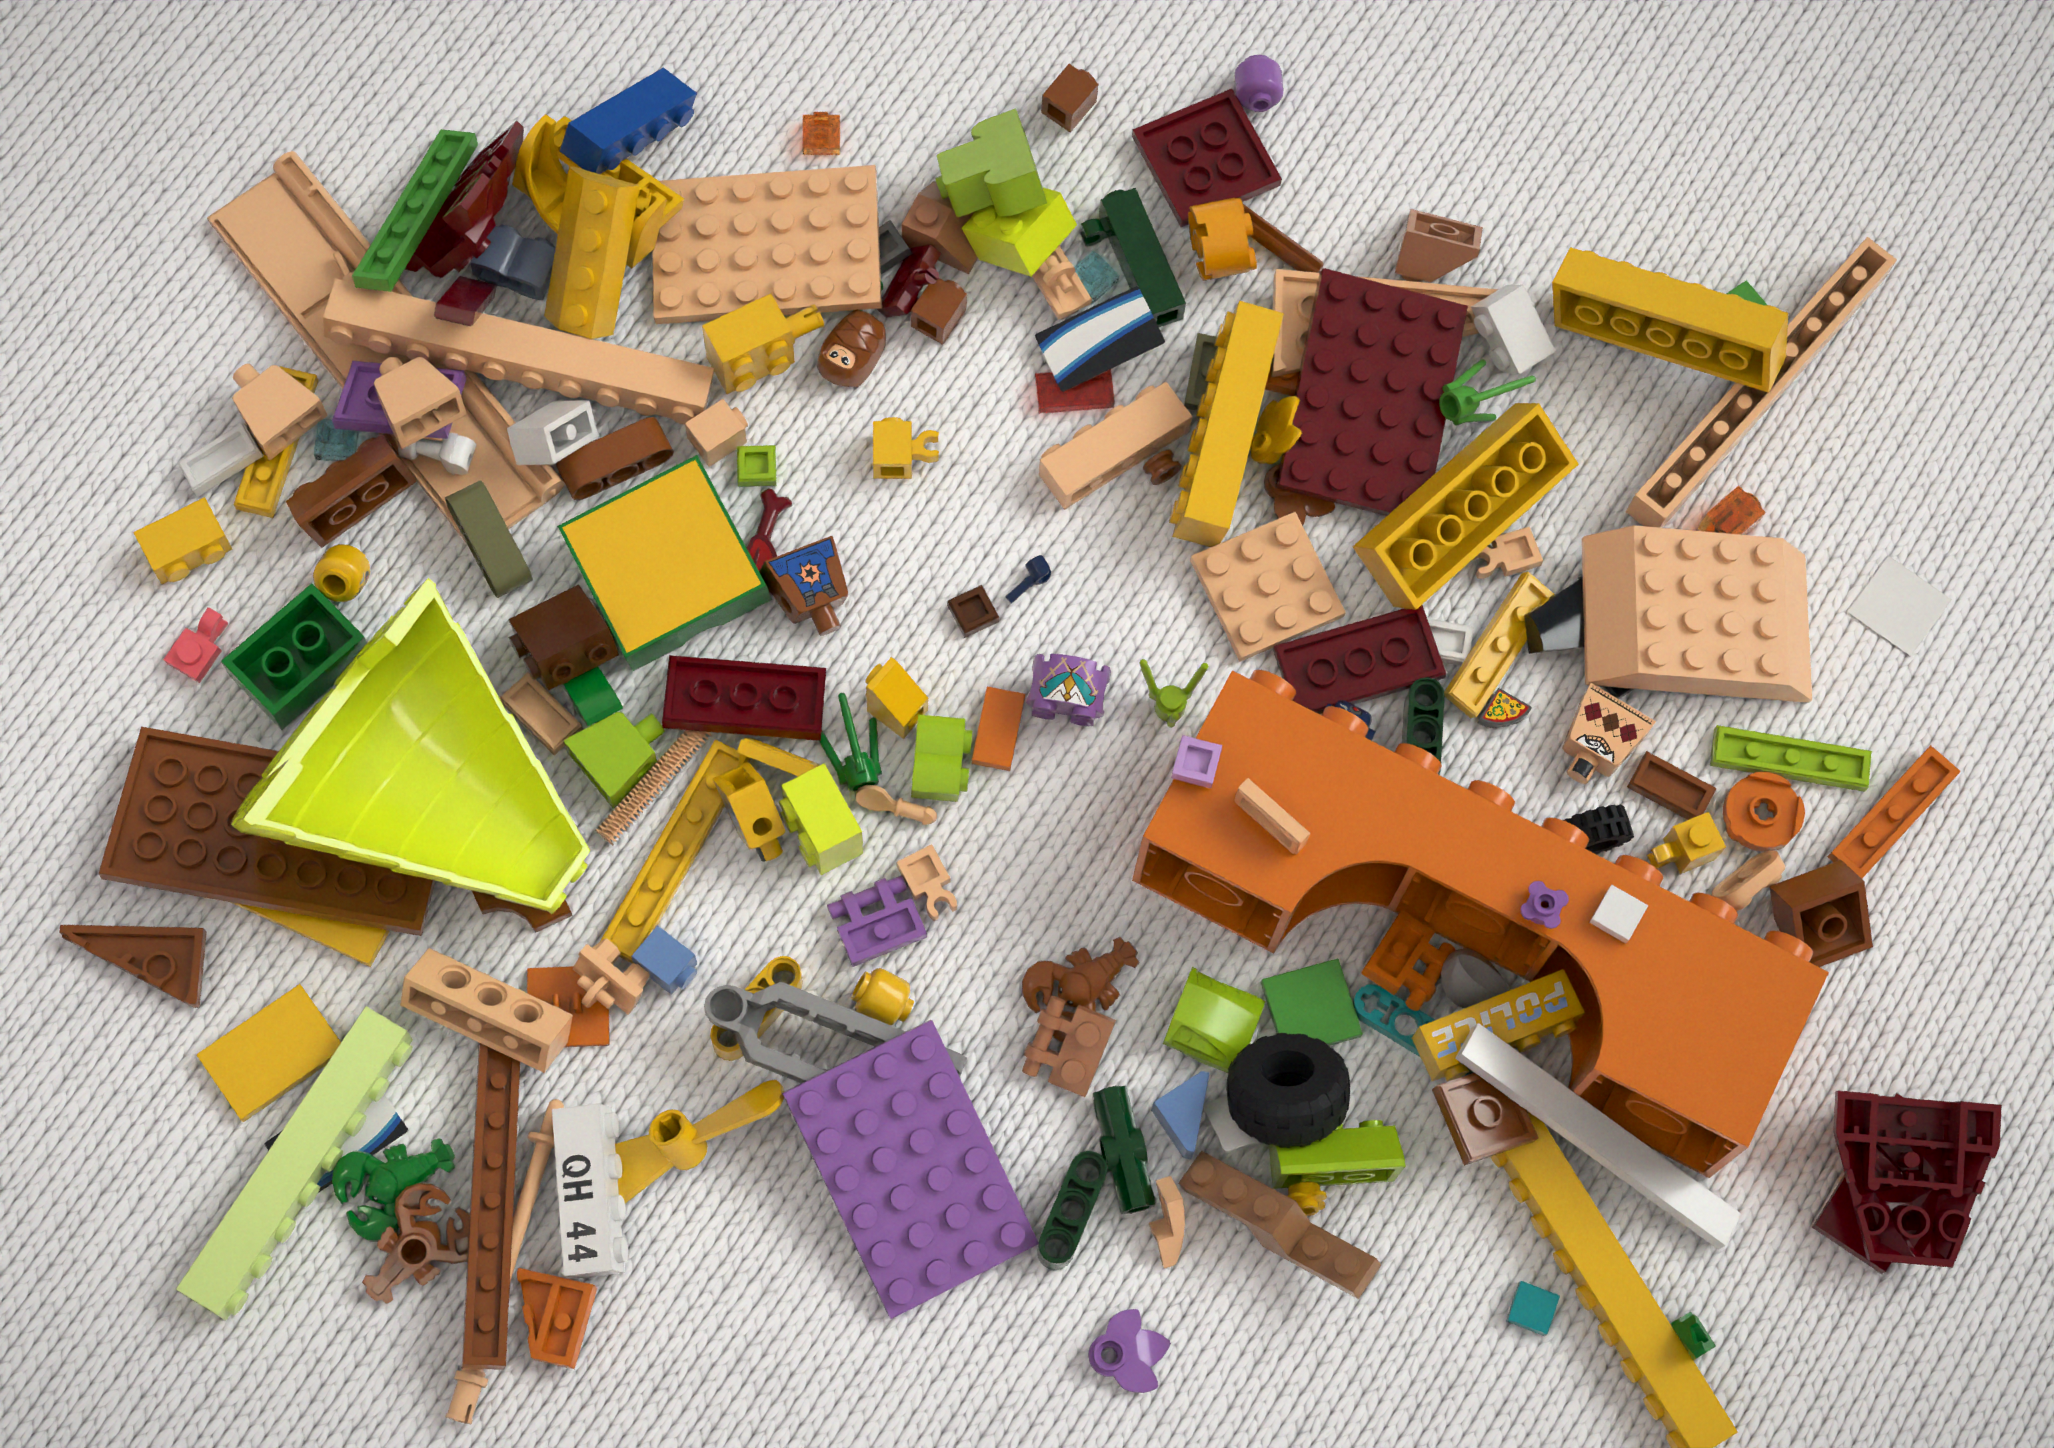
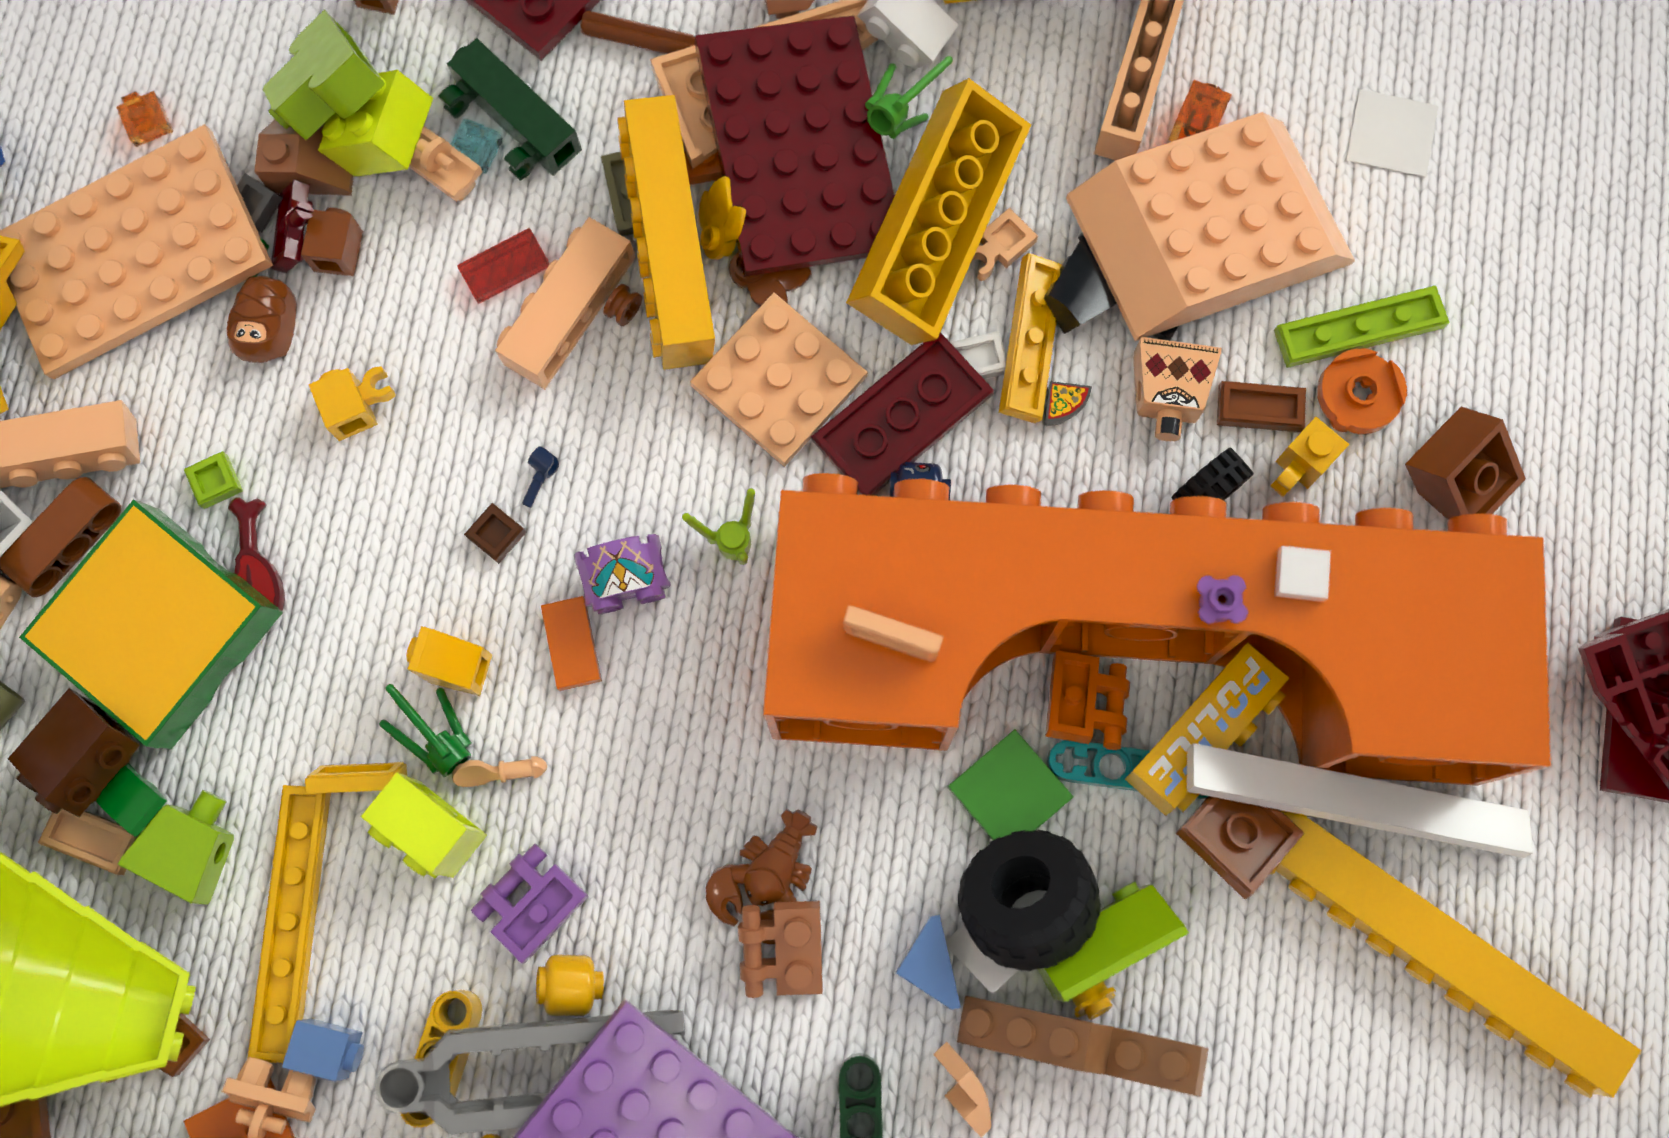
camera: 15 degrees left, 5 degrees up
light nougat axle [595,730,715,846] -> none
dark red tile [662,655,826,741] -> none
light nougat brick [685,399,748,467] -> none
yellow brick [702,293,824,394] -> none
yellow torso [713,762,786,862] -> none
torso [759,536,848,636] -> none
light nougat plate [896,844,957,921] -> none
lime brick [911,714,972,802] -> none
sticker [1035,286,1165,392] -> none
dark green piece [1092,1085,1156,1214] -> none
lime slope [1163,967,1266,1073] -> none
lavender plate [1171,735,1223,788] -> none
light orange brick [1188,198,1257,281] -> none
dark green beam [1402,677,1445,775] -> none
light grey piece [1441,948,1510,1008] -> none
teal tile [1506,1281,1560,1336] -> none
green slope [1671,1312,1716,1360] -> none
light nougat plate [1712,850,1786,911] -> none
orange plate [1827,745,1961,879] -> none

